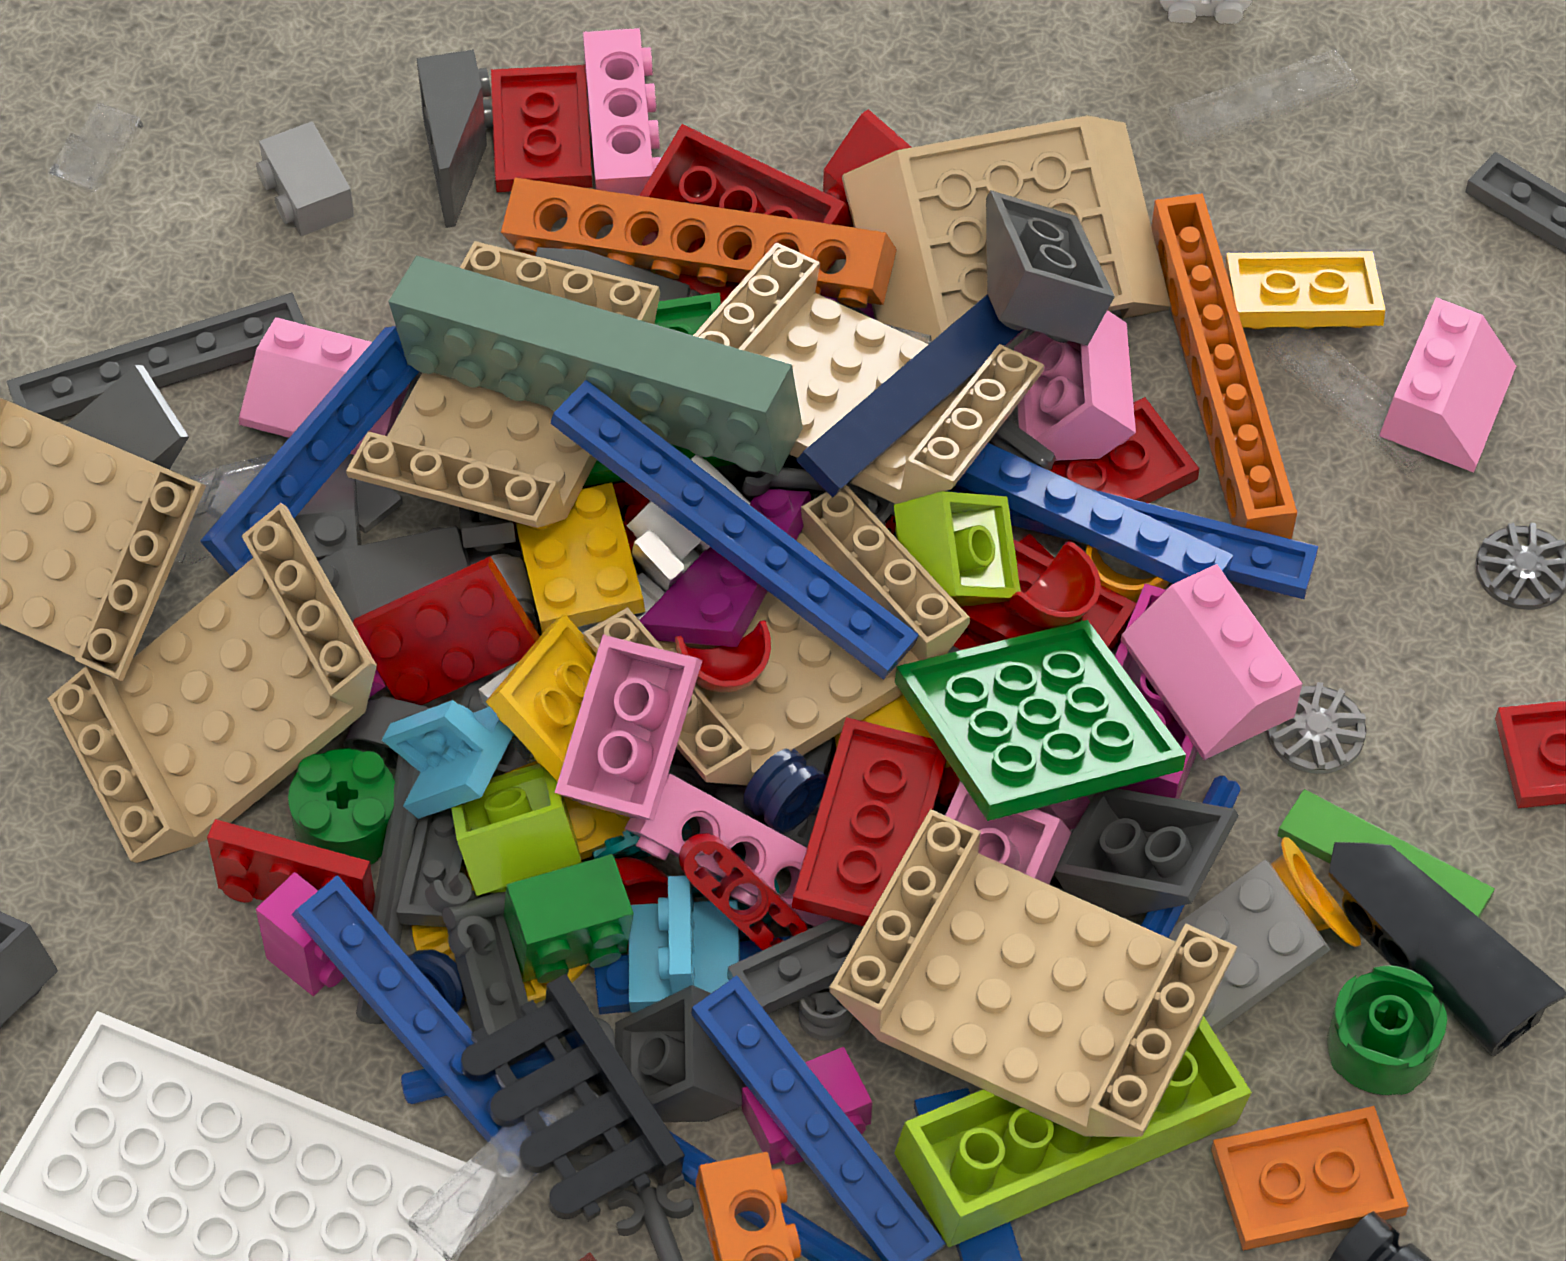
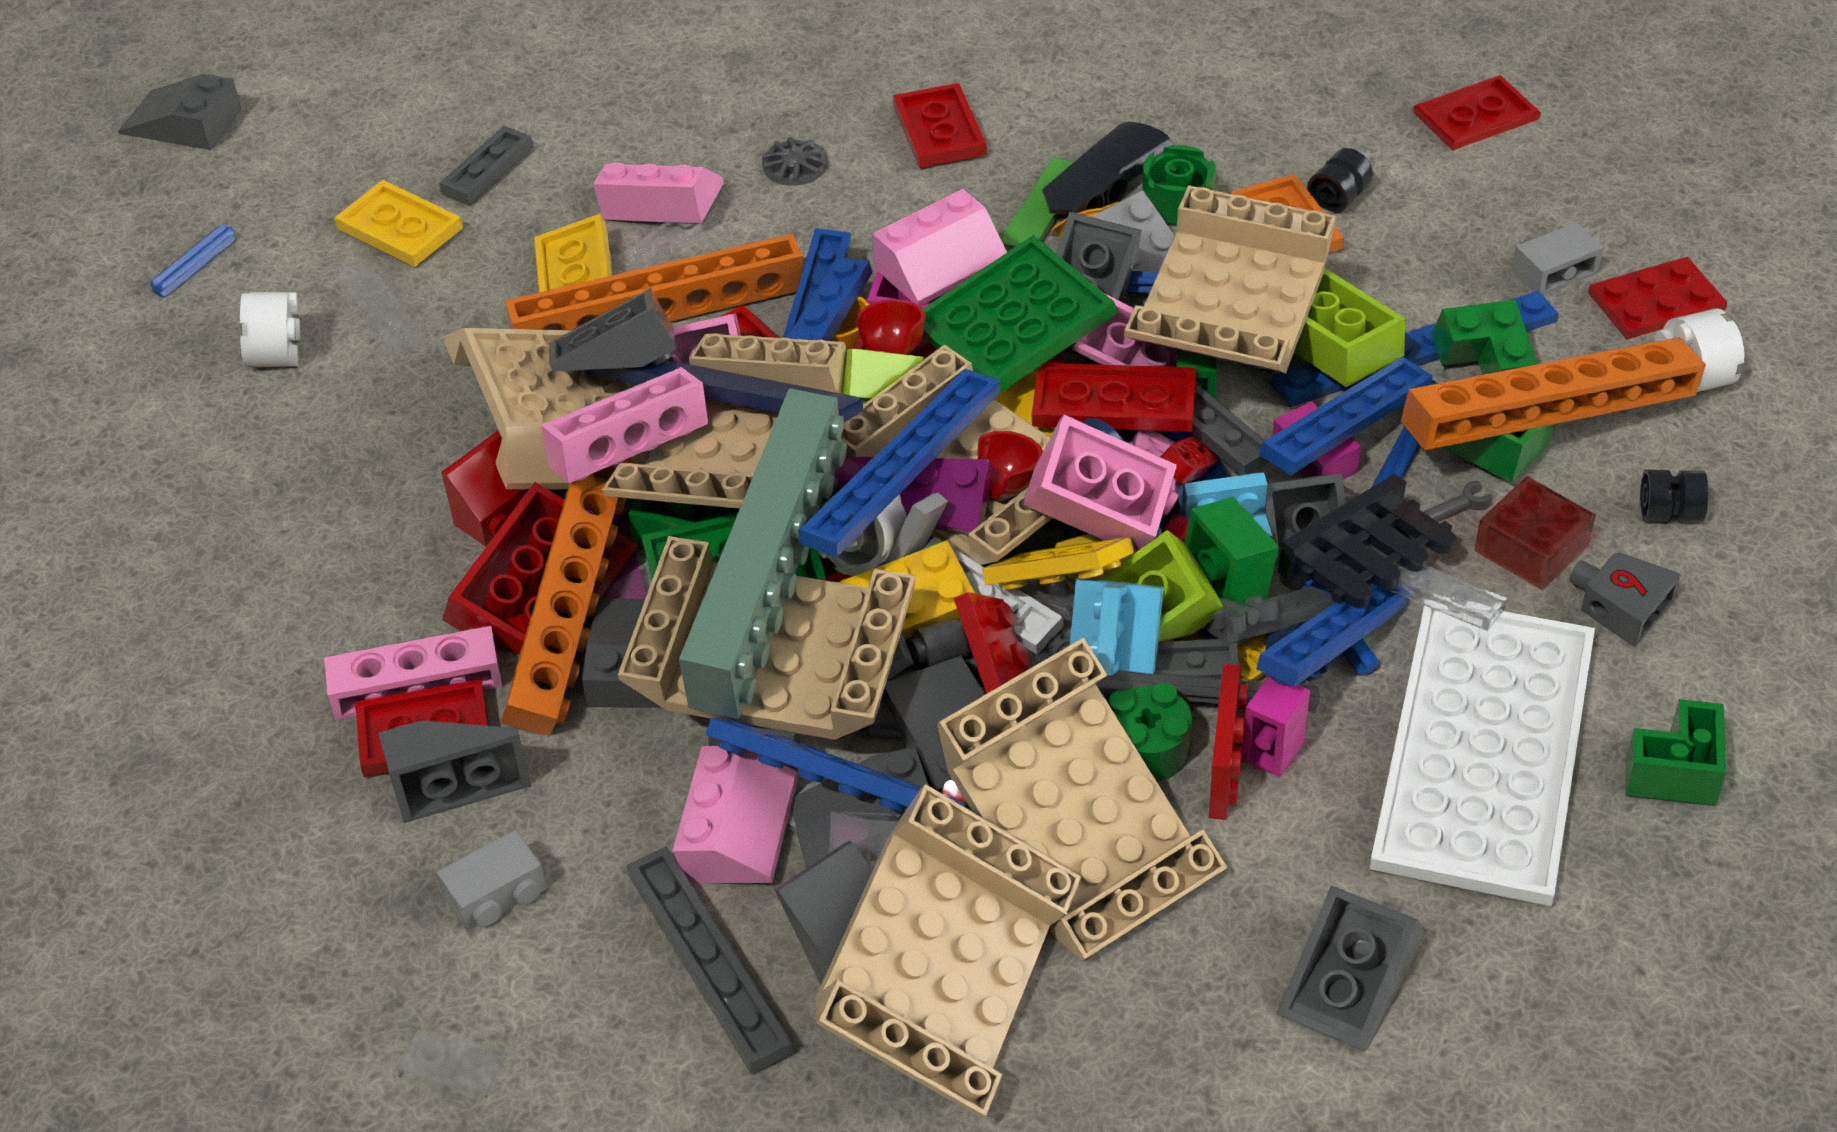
camera: 95 degrees left, 10 degrees down
none -> yellow plate [334,180,463,267]
none -> bright pink brick [541,367,708,483]

